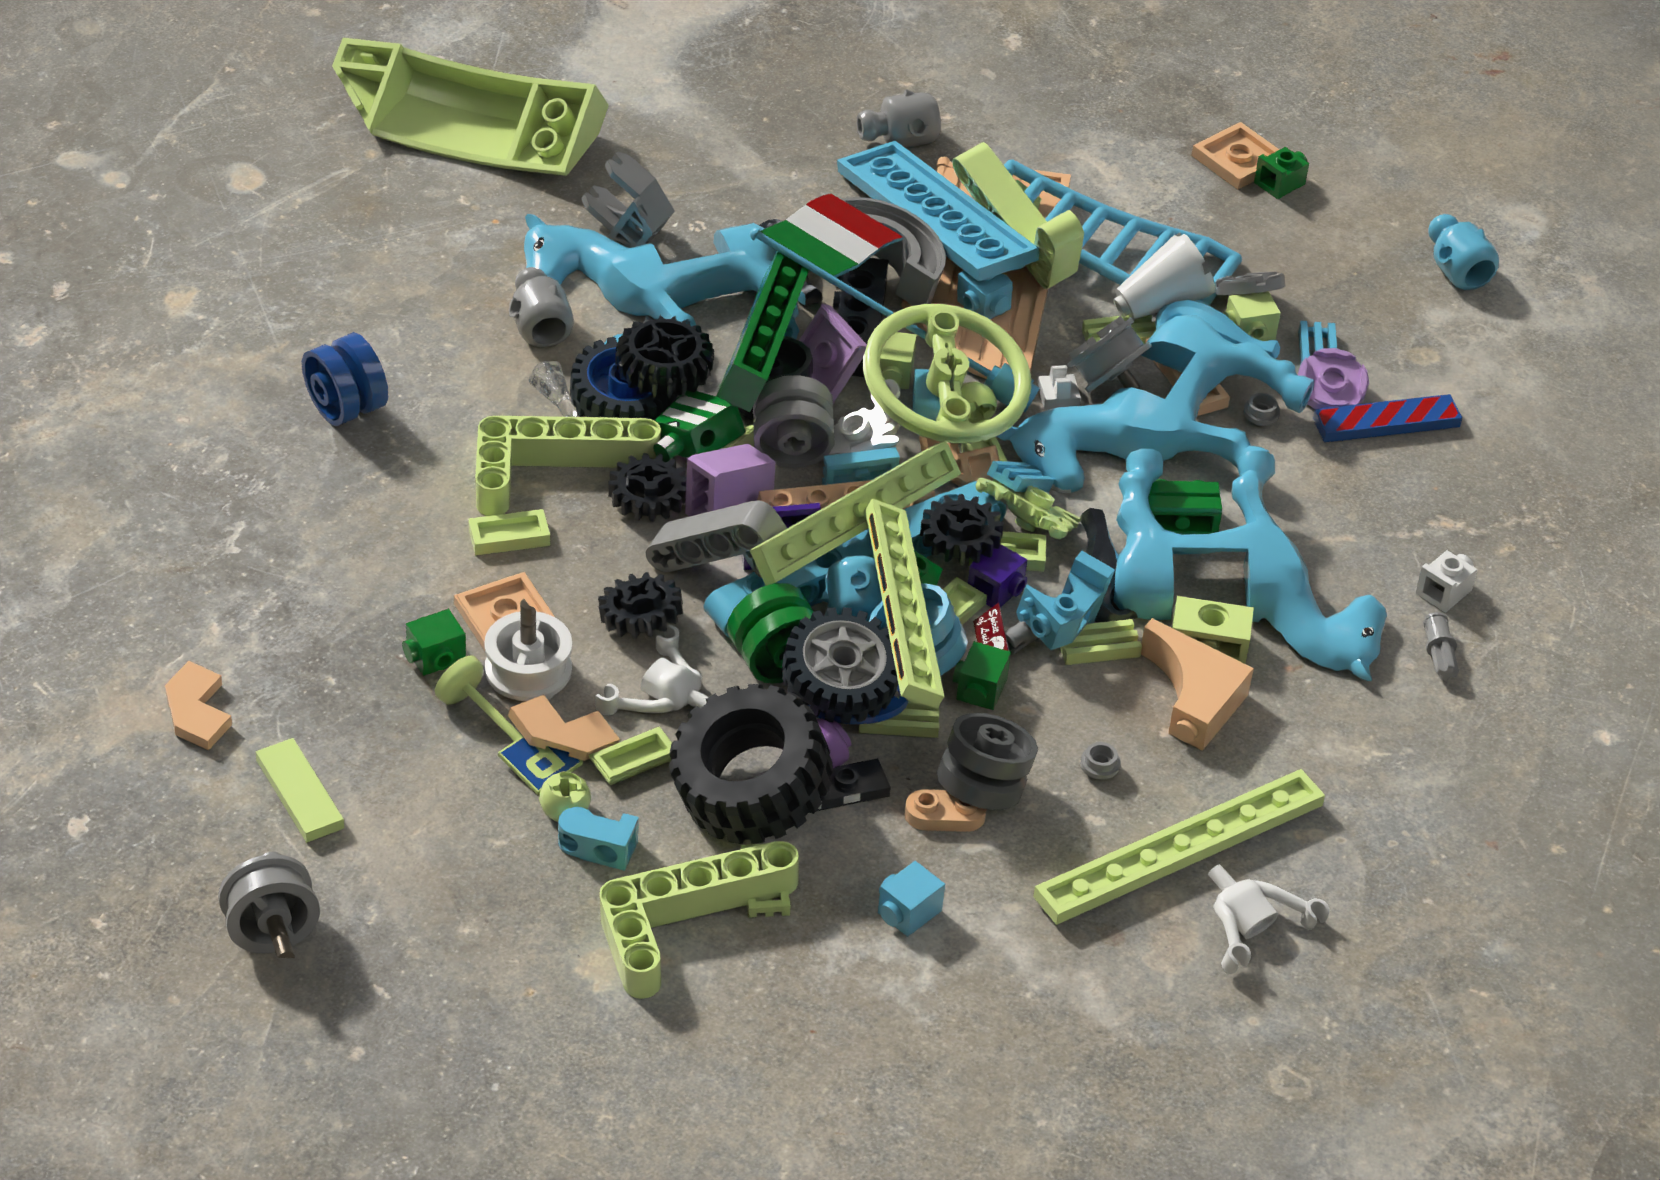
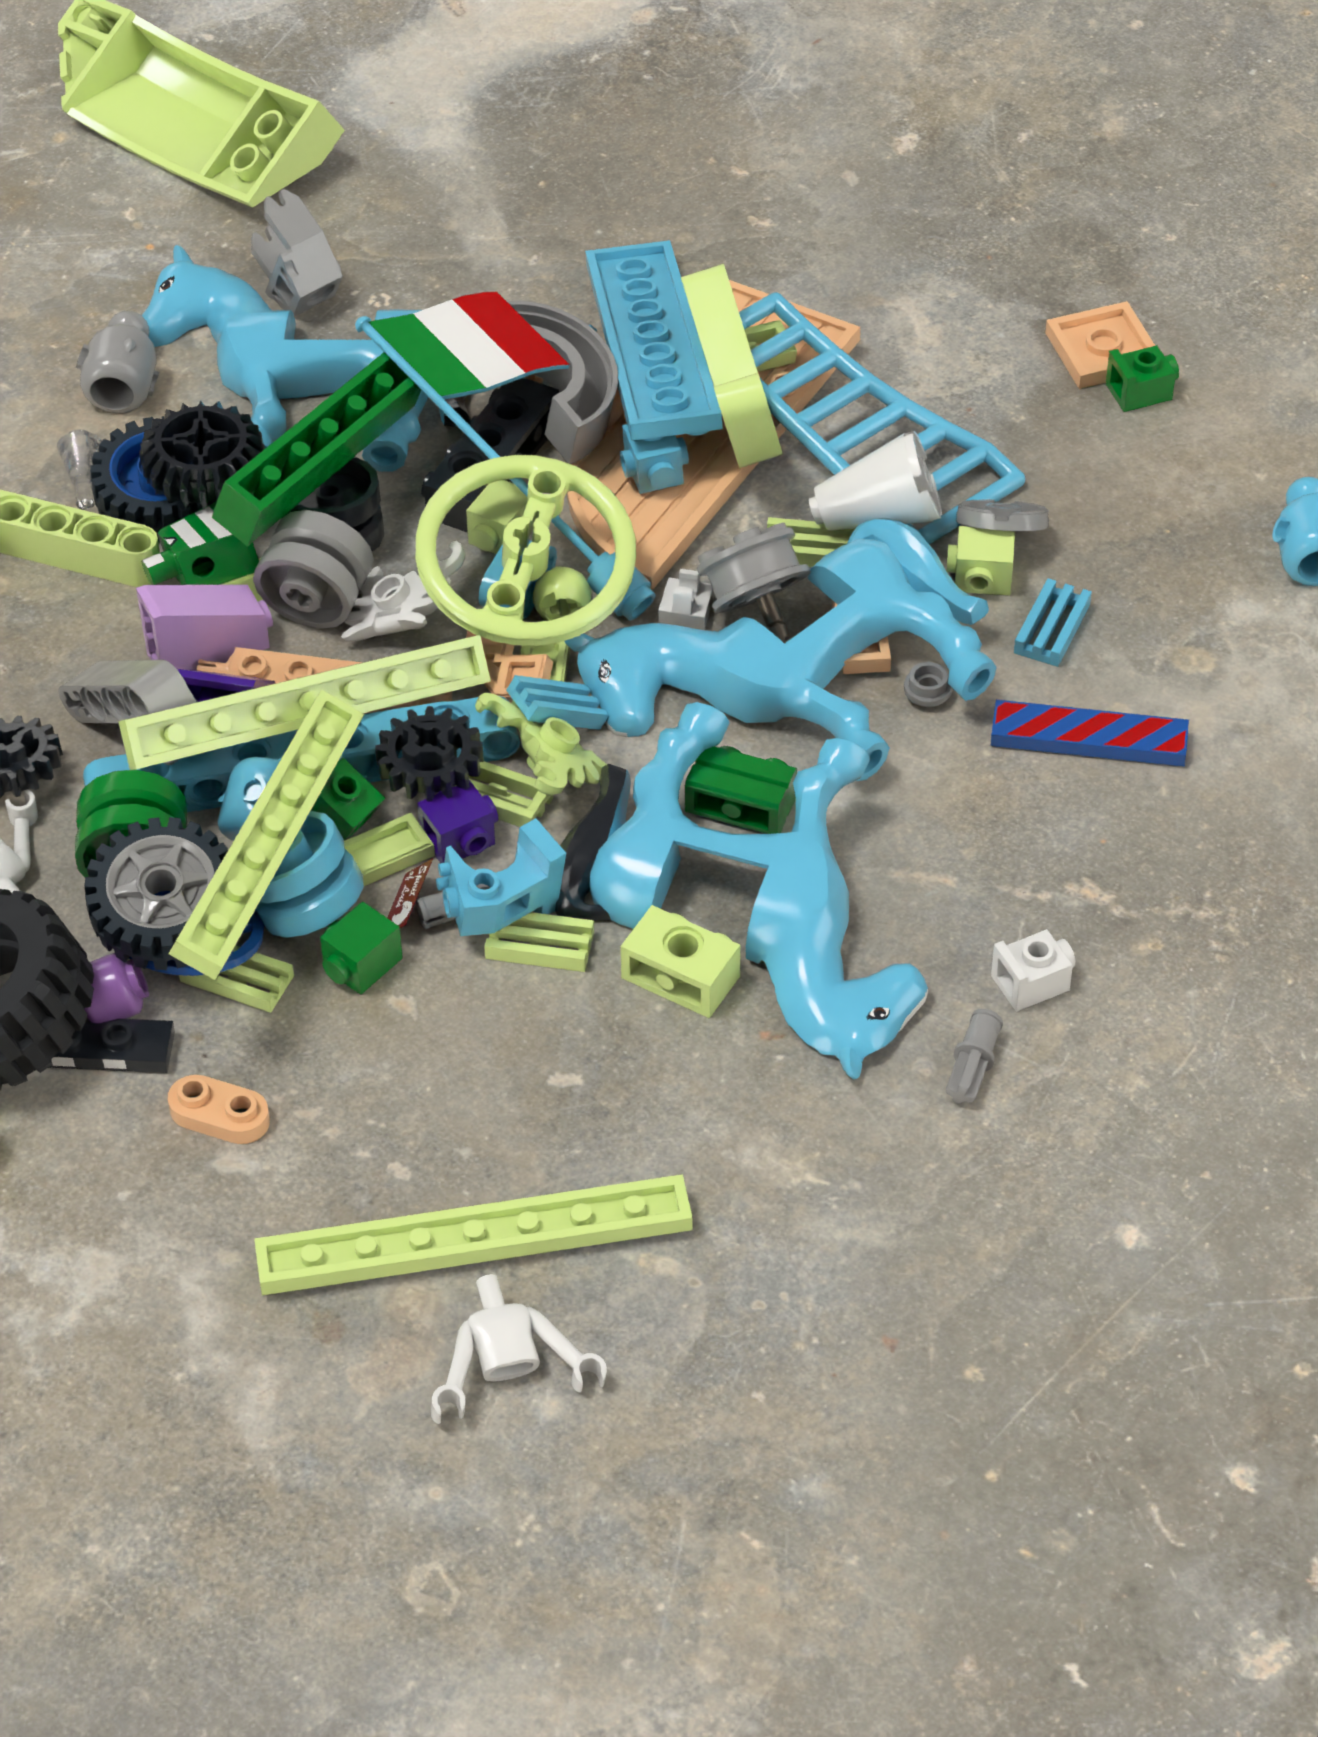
camera: 25 degrees right, 5 degrees up
black gear [608,453,687,522] -> none
lavender tile [799,304,867,403] -> none
medium azure tile [822,447,900,485] -> none
light grey piece [857,89,941,148] -> none
medium azure brick [878,861,945,937] -> none
dark grey wheel [937,713,1038,810] -> none
light grey plate [1080,742,1121,780] -> none
light nougat arch [1141,618,1254,751] -> none
lavender tile [1298,348,1369,409] -> none

